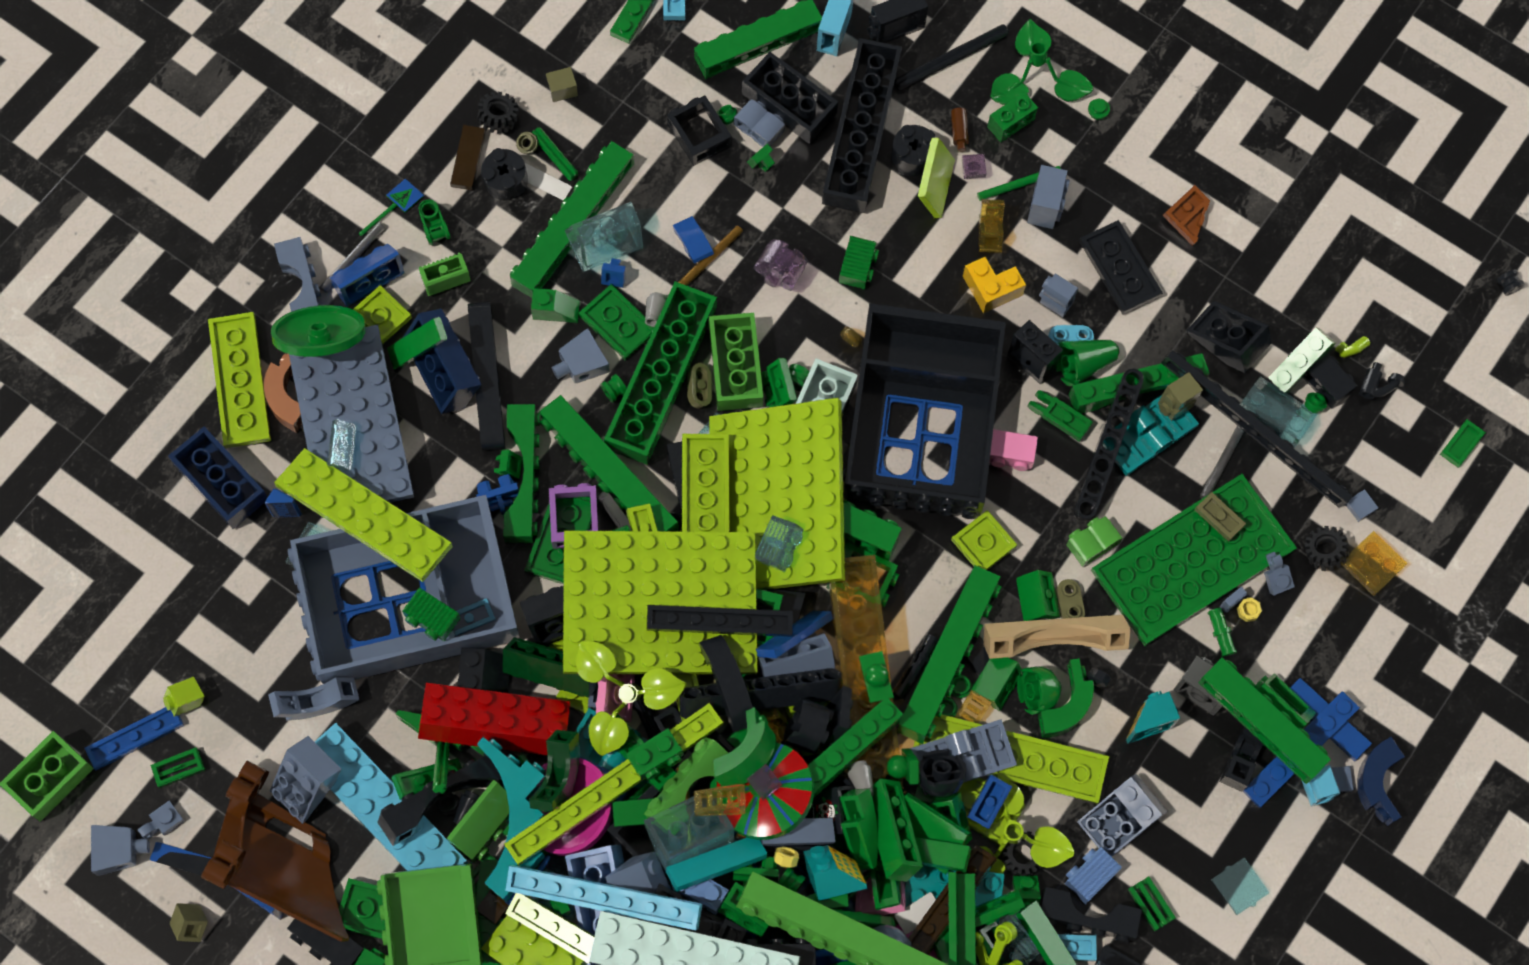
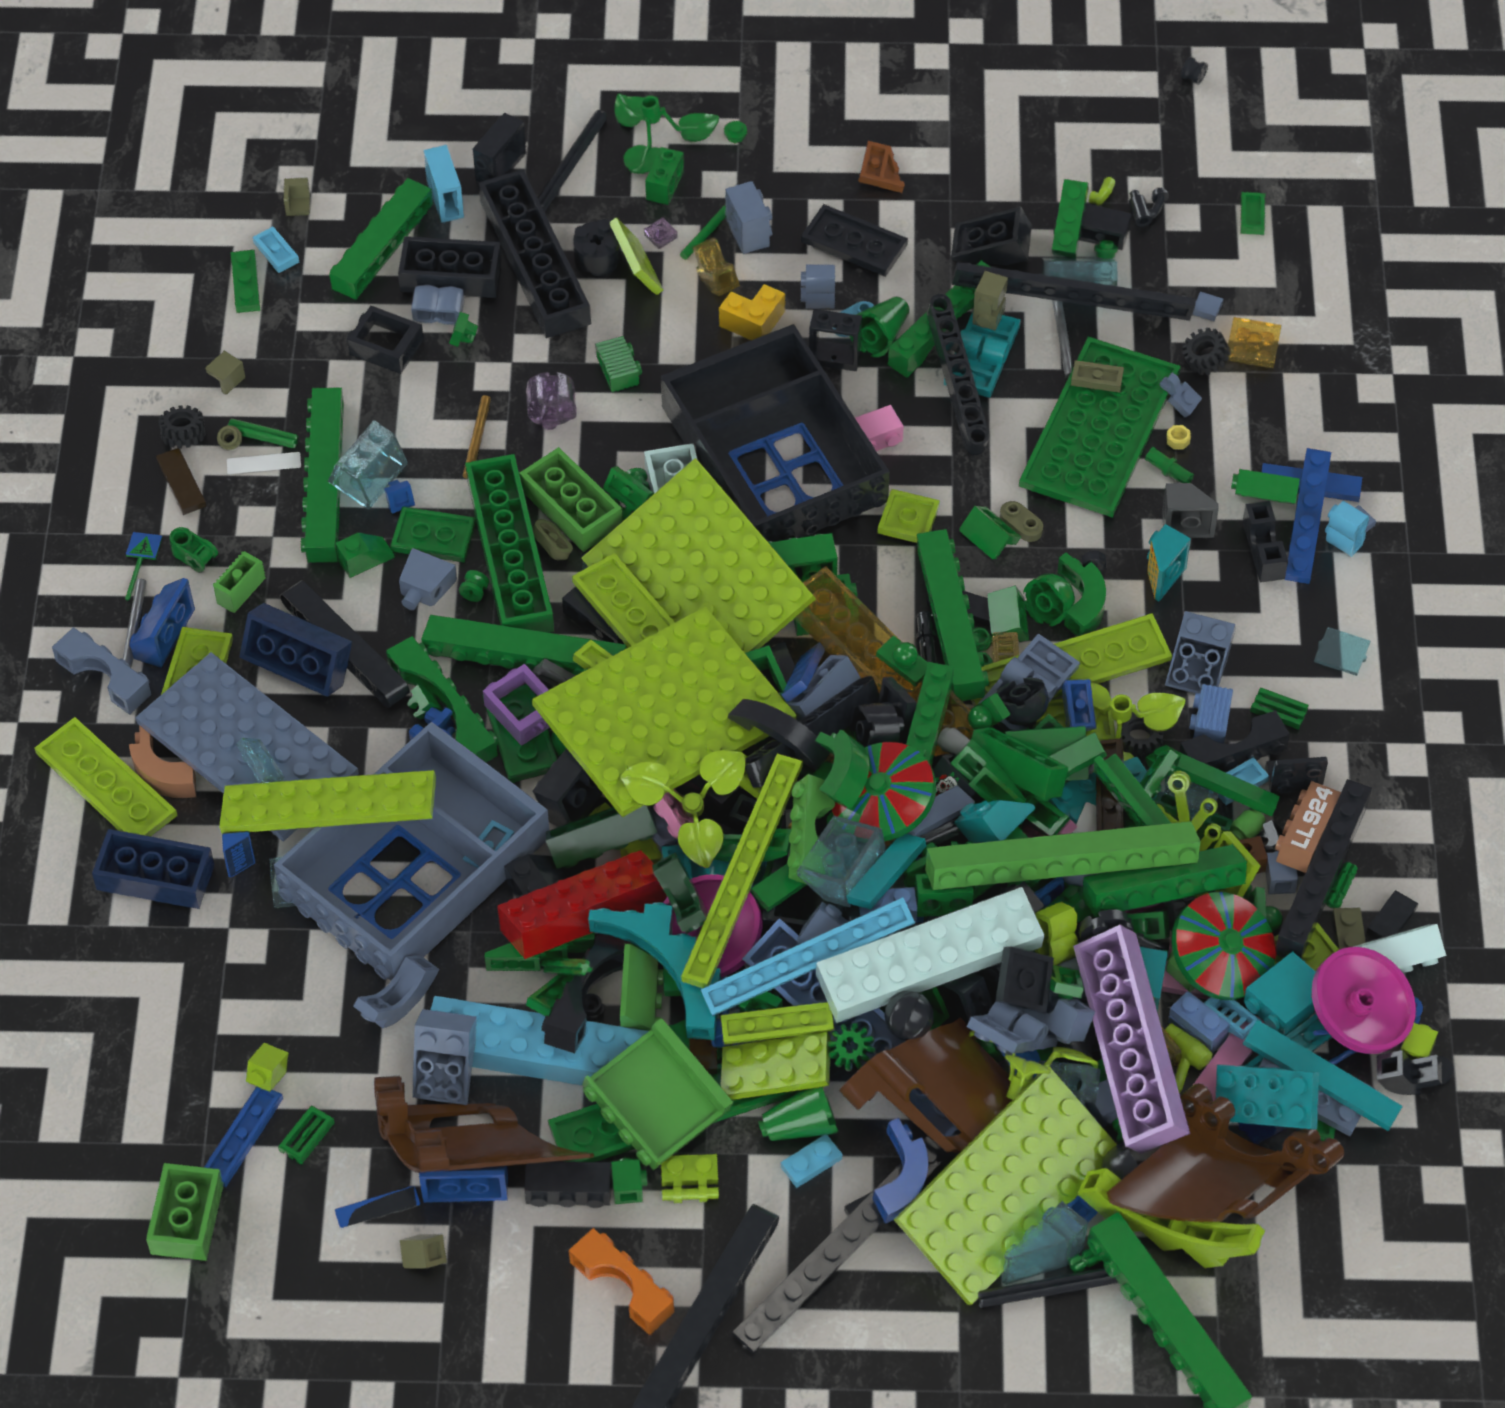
camera: 30 degrees left, 15 degrees down
sand blue torso [91,825,150,876] -> none
sand blue plate [138,801,184,839] -> none
green dish [271,305,366,357] -> none
green tile [387,317,447,369] -> none
green brick [402,588,461,641] -> none
black cone [453,789,480,824] -> none
black brick [481,148,528,201] -> none
green bracket [626,729,684,781] -> none
light grey cone [645,292,667,327] -> none
black plate [647,605,793,637] -> none
blue slope [673,216,714,263] -> none
clear yellow slope [694,784,746,816] -> none
green plate [717,105,738,125] -> none
clear purple plate [747,764,782,800] -> none
clear light blue brick [755,515,803,572] -> none
light yellow tile [774,847,799,868] -> none
clear yellow tile [840,326,863,347] -> none
reddish brown cylinder [951,108,969,152] -> none
tan arch [984,615,1130,659] -> none
green hinge [1027,390,1093,442] -> none
bright green brick [1066,516,1122,567] -> none
green brick [1198,658,1331,784] -> none
sand blue tile [1220,586,1247,612] -> none
dark blue arch [1357,737,1405,826] -> none

